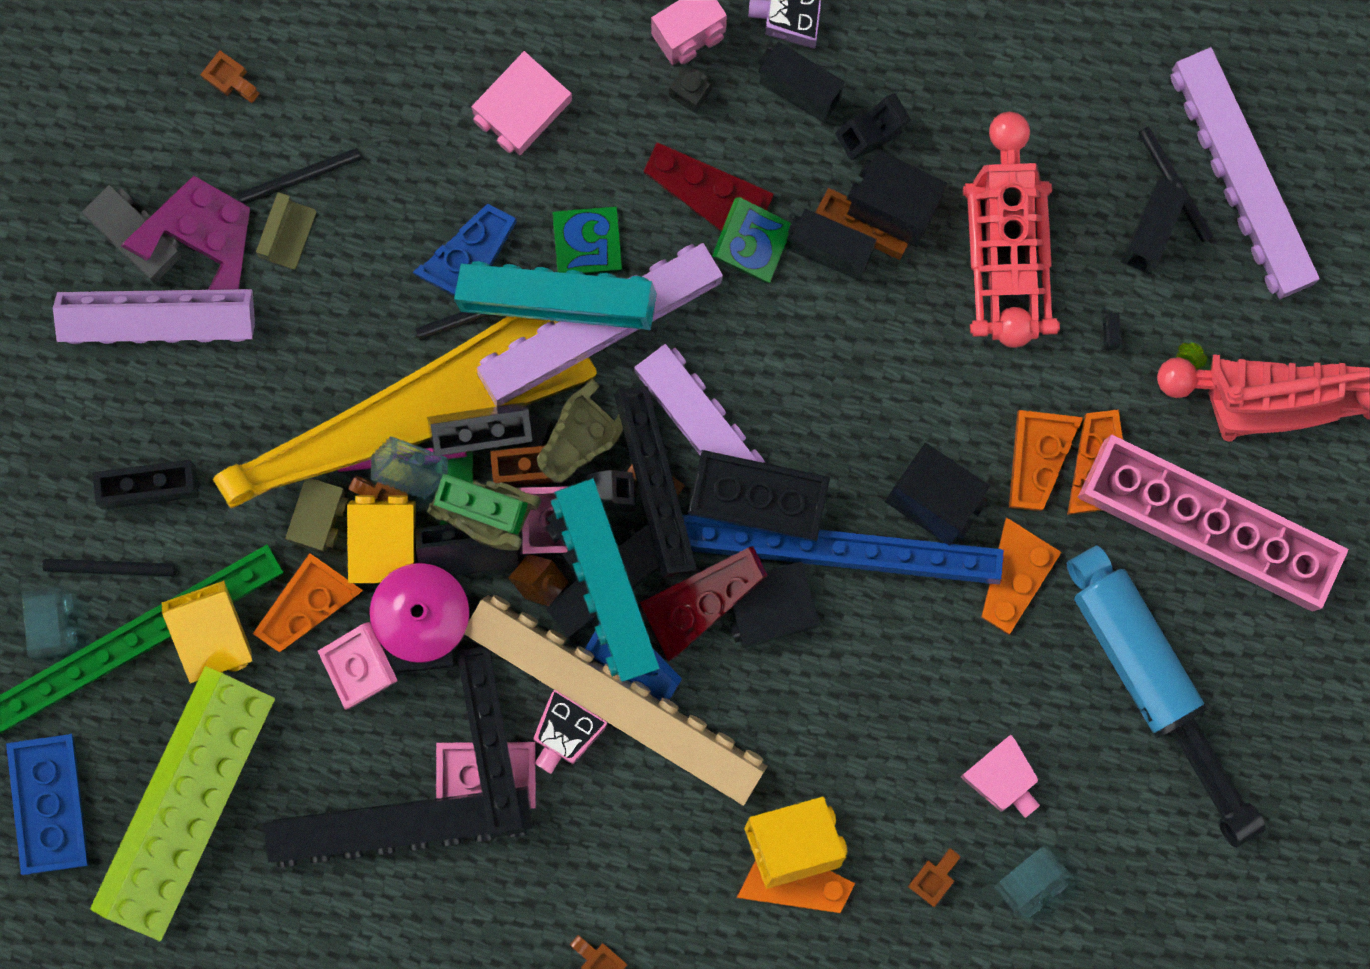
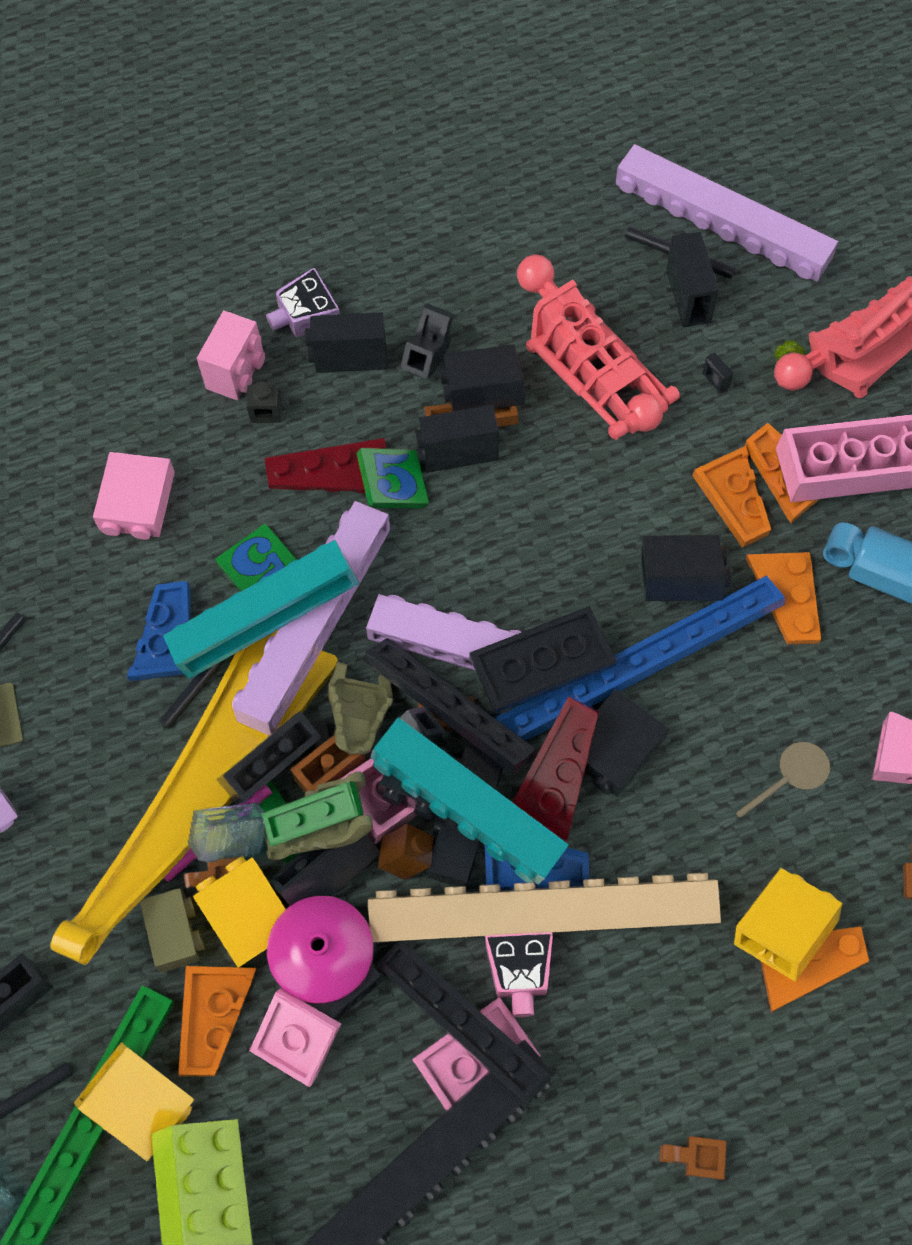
camera: 30 degrees left, 15 degrees down
none -> dark tan piece [736,742,830,817]

